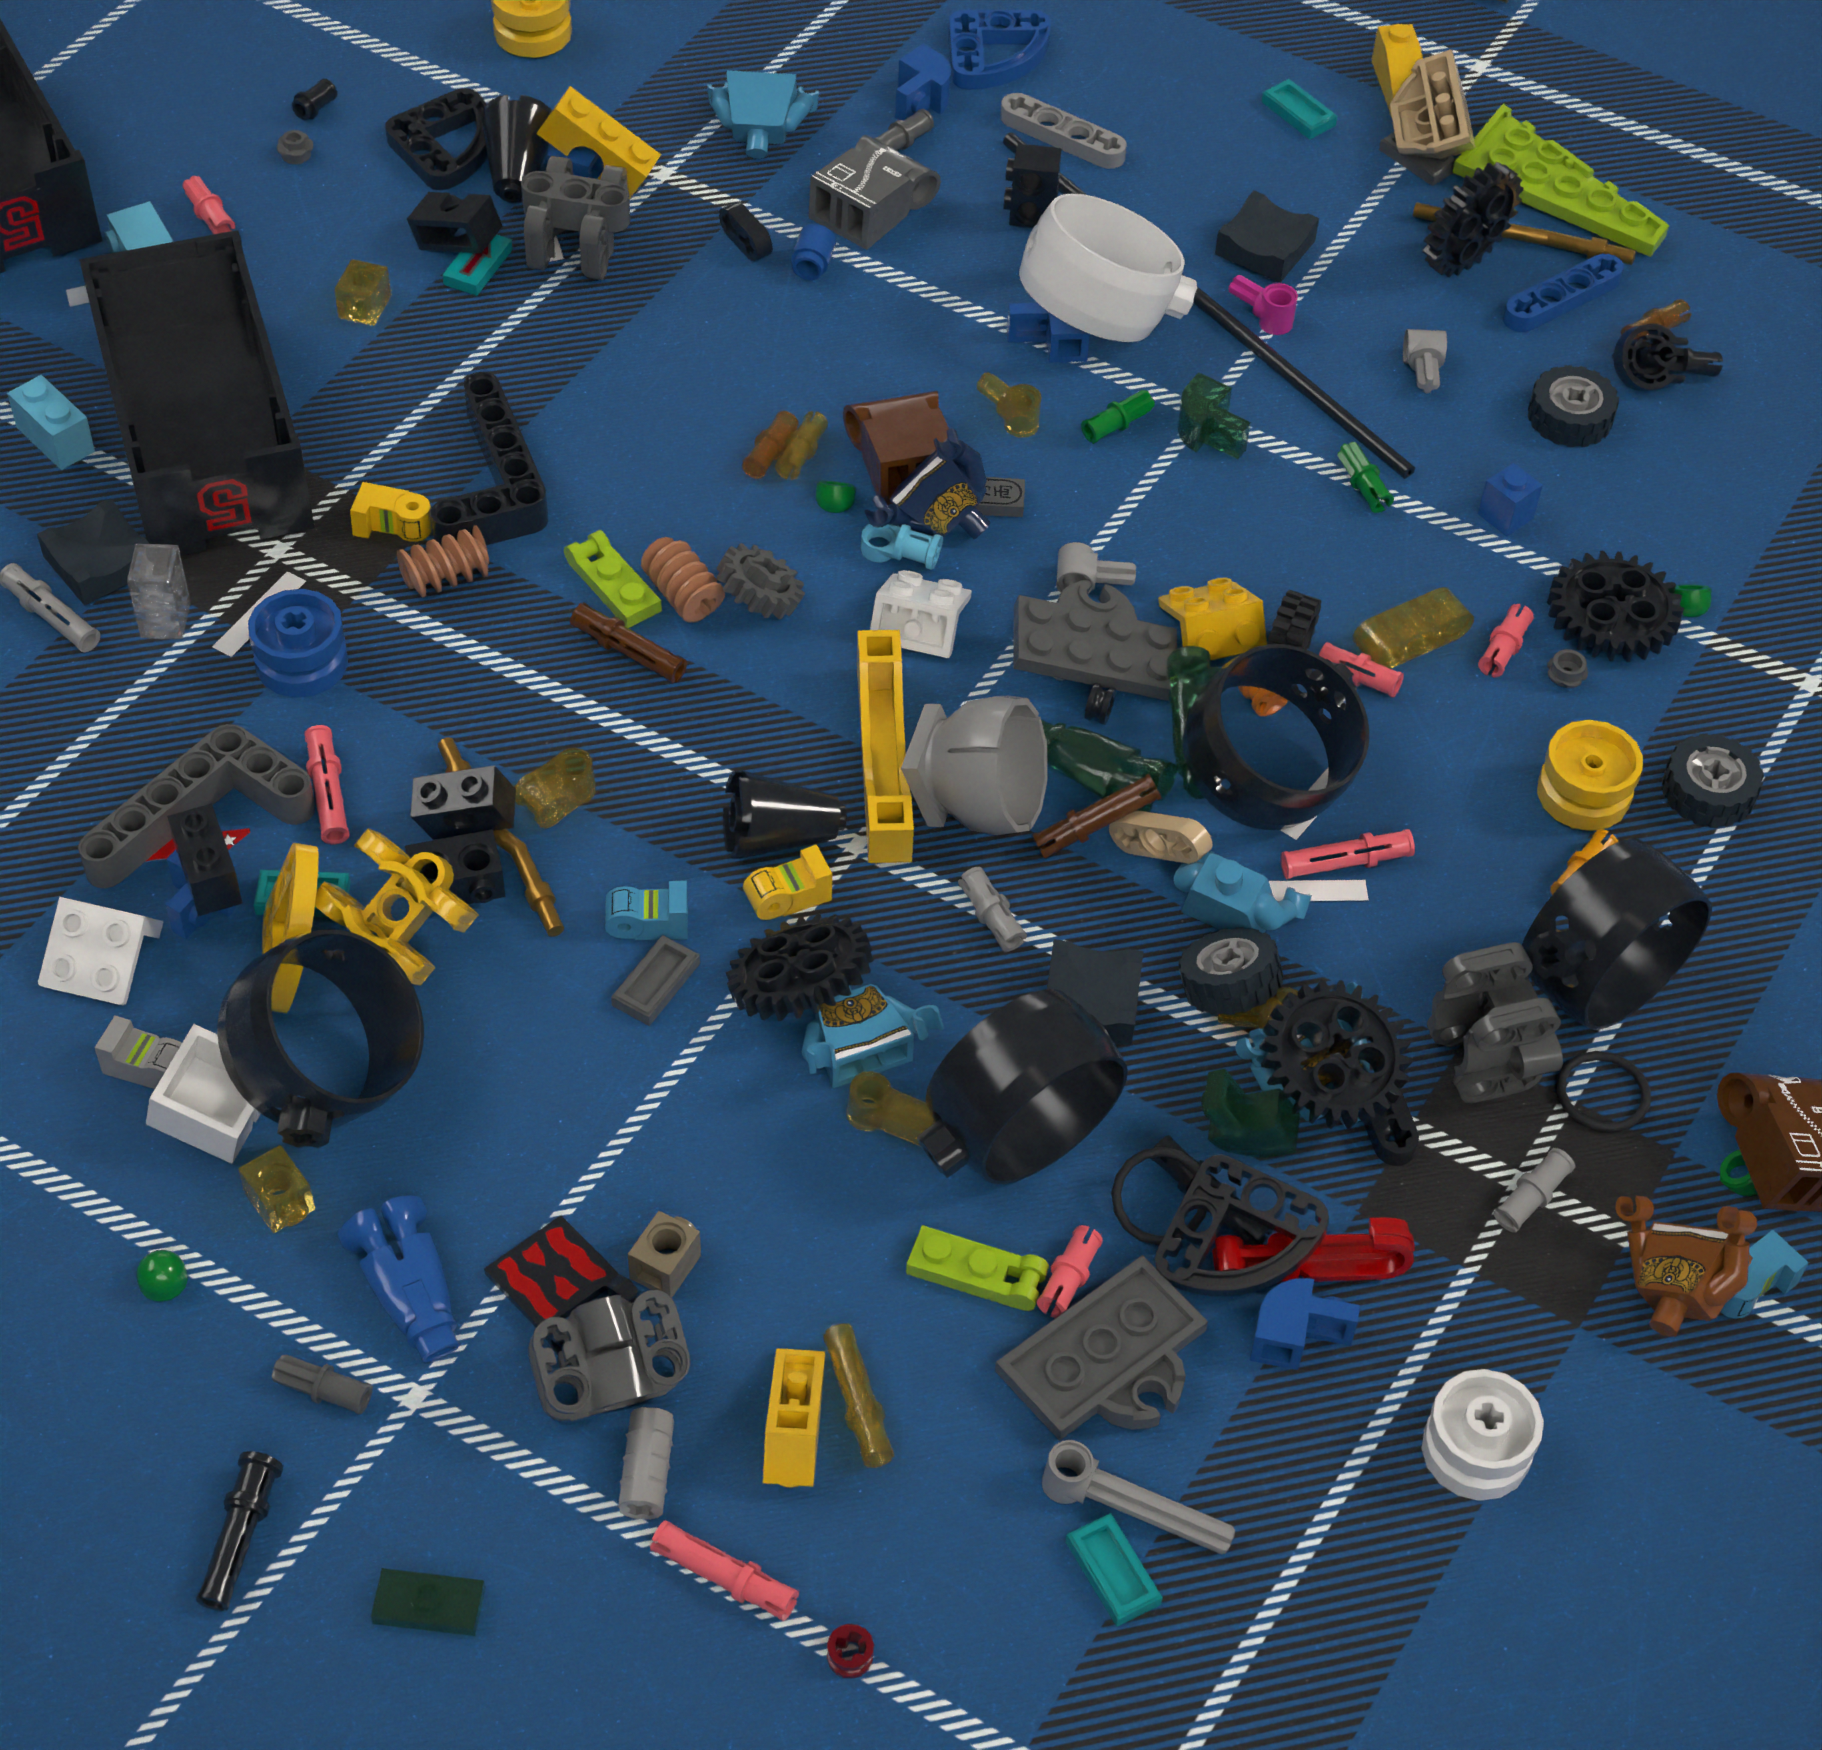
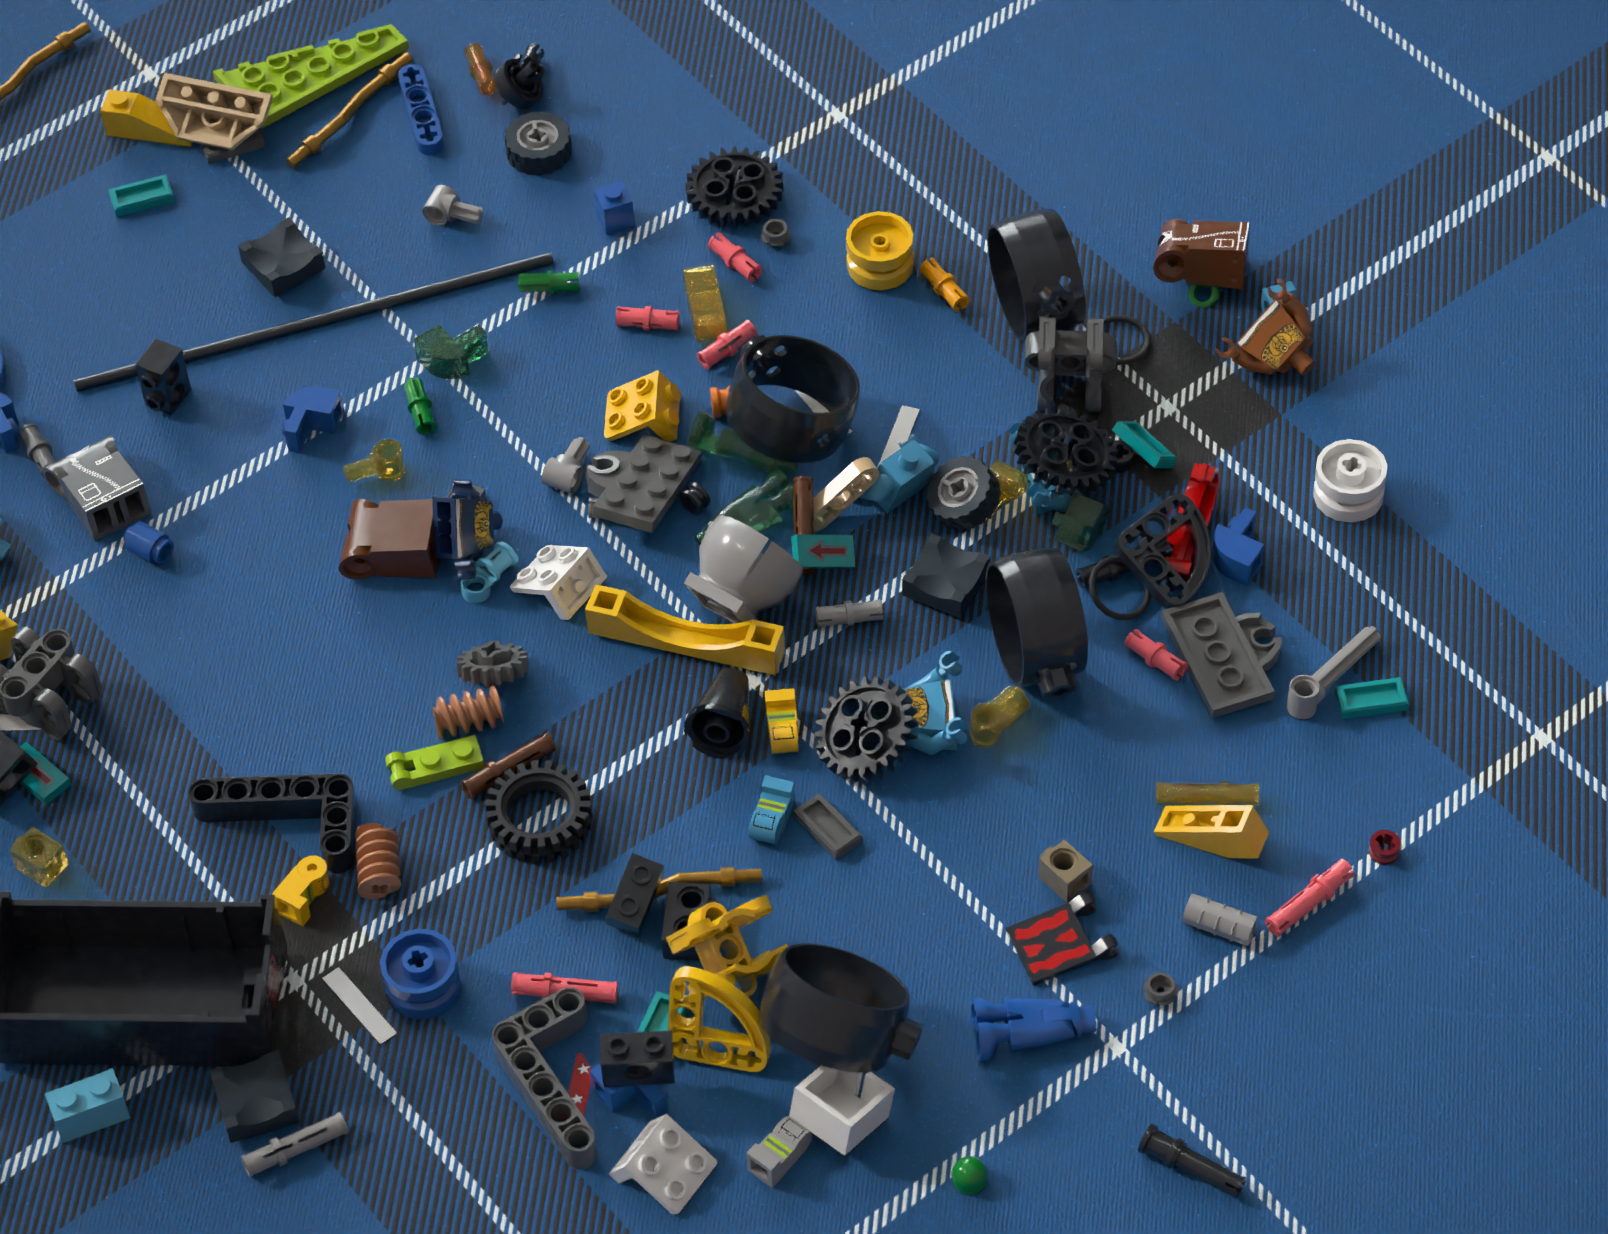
camera: 65 degrees left, 0 degrees up
clear brick [127,544,190,639] -> none
clear yellow brick [238,1145,315,1234] -> none
dark grey axle [272,1354,373,1415] -> none
clear green plate [371,1568,485,1636] -> none
clear yellow piece [515,748,596,828] -> none
dark grey piece [528,1290,690,1422] -> none
black beam [719,202,773,261] -> none
clear orange pin [742,411,799,479] -> none
clear yellow pin [775,411,828,480] -> none
green piece [816,480,856,513] -> none
lime plate [906,1225,1049,1311] -> none
light grey beam [1001,93,1127,169] -> none
white cylinder [1019,194,1197,342] -> none
dark pink axle [1229,275,1298,335] -> none
black tyre [1267,590,1322,650] -> none
coral pin [1280,829,1415,879] -> none
black gear [1422,162,1524,277] -> none
light grey pin [1494,1148,1575,1232] -> none
black wheel [1662,733,1764,828] -> none
green piece [1673,584,1712,617] -> none
none -> black tyre [485,760,593,864]
none -> coral pin [616,306,680,331]
none -> teal tile [791,534,855,569]
none -> teal tile [1112,421,1178,468]
none -> dark grey plate [1143,972,1178,1006]

